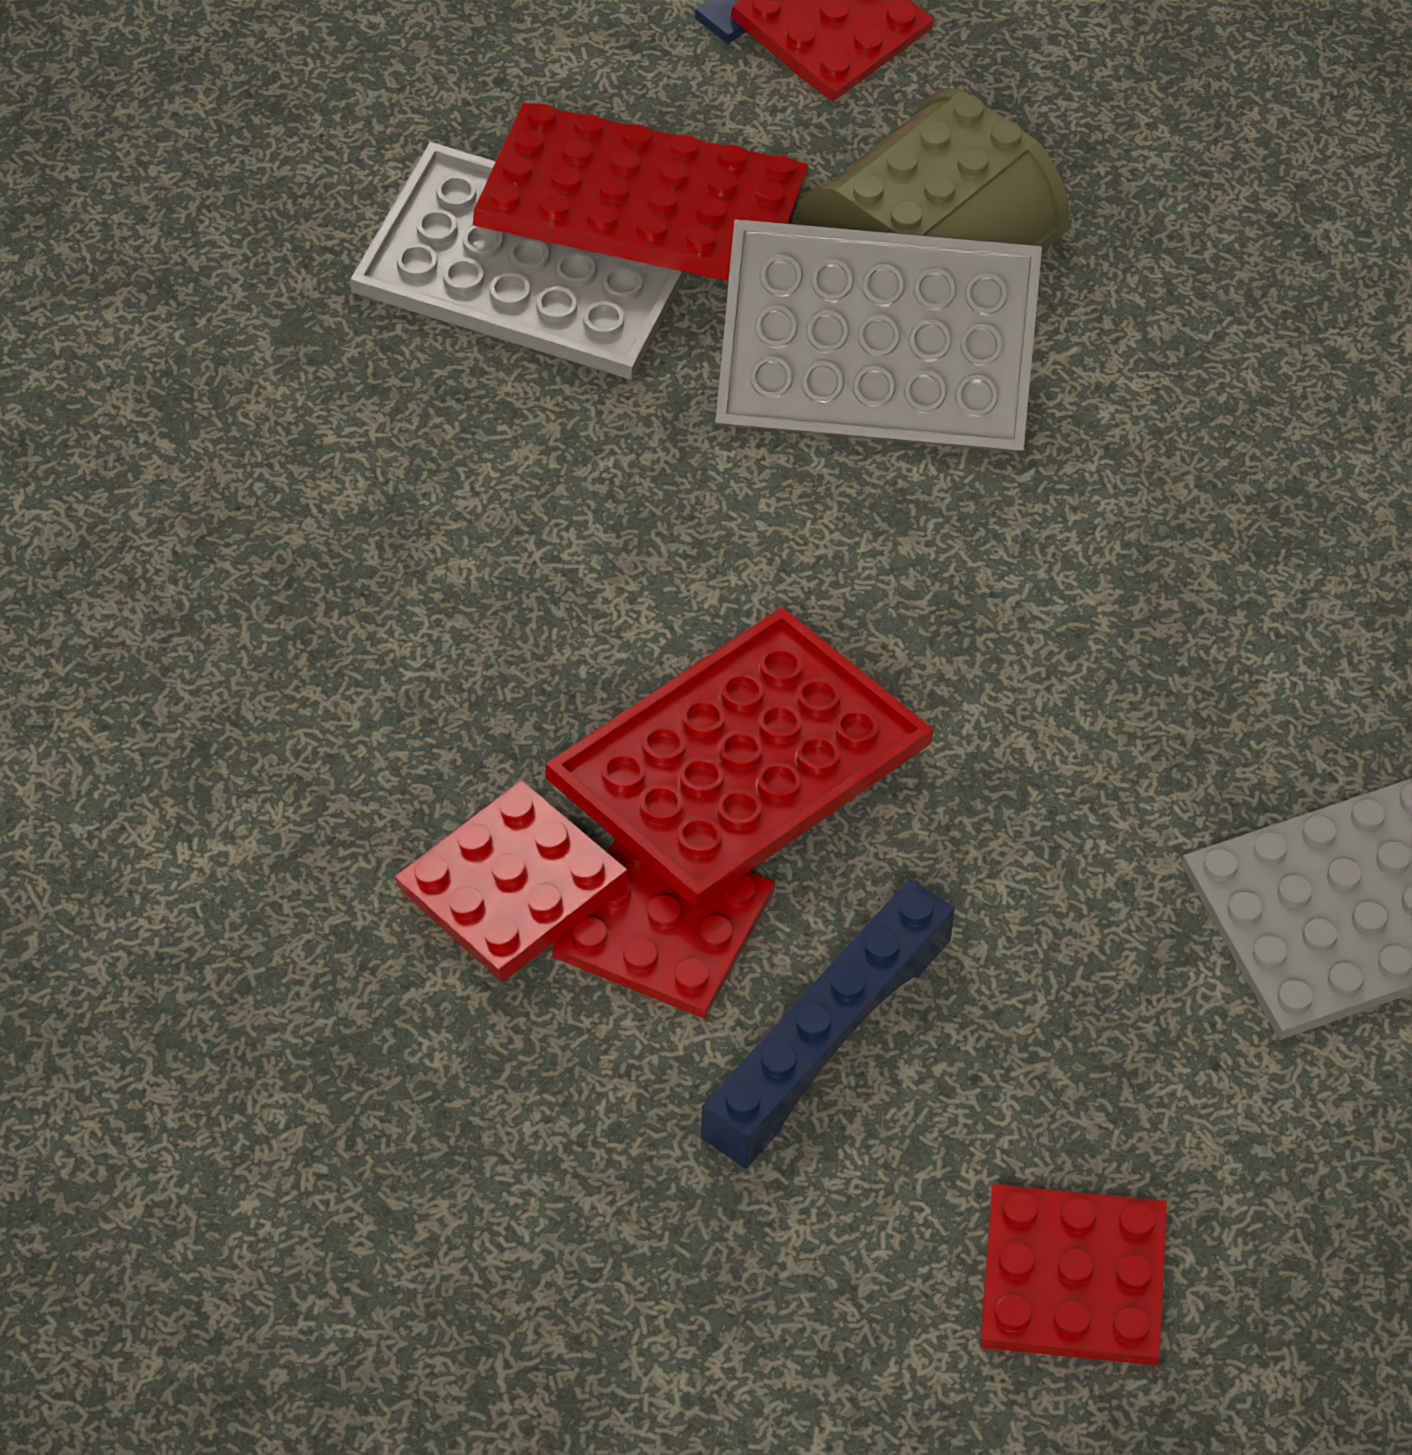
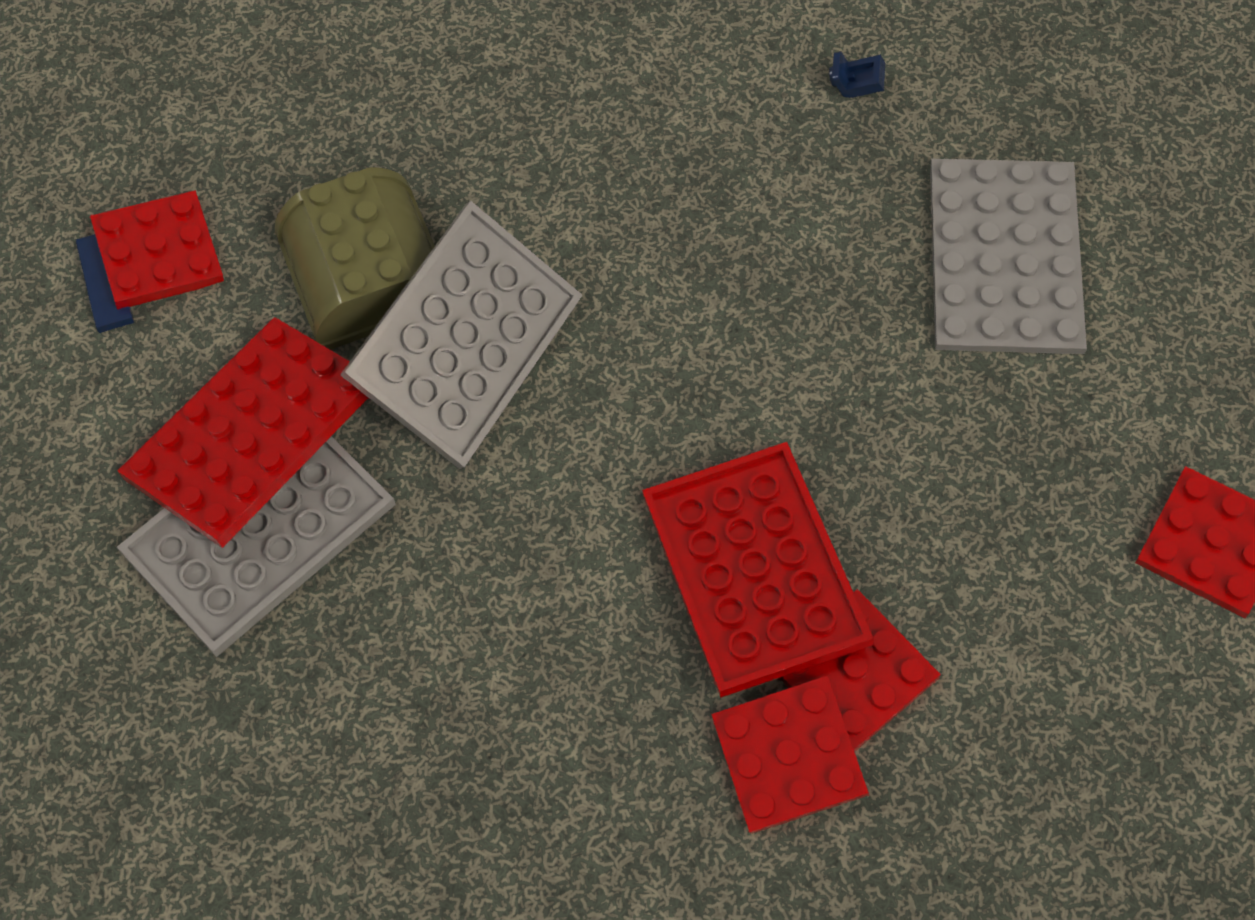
camera: 60 degrees left, 10 degrees up
dark blue arch [701,878,955,1169] -> none

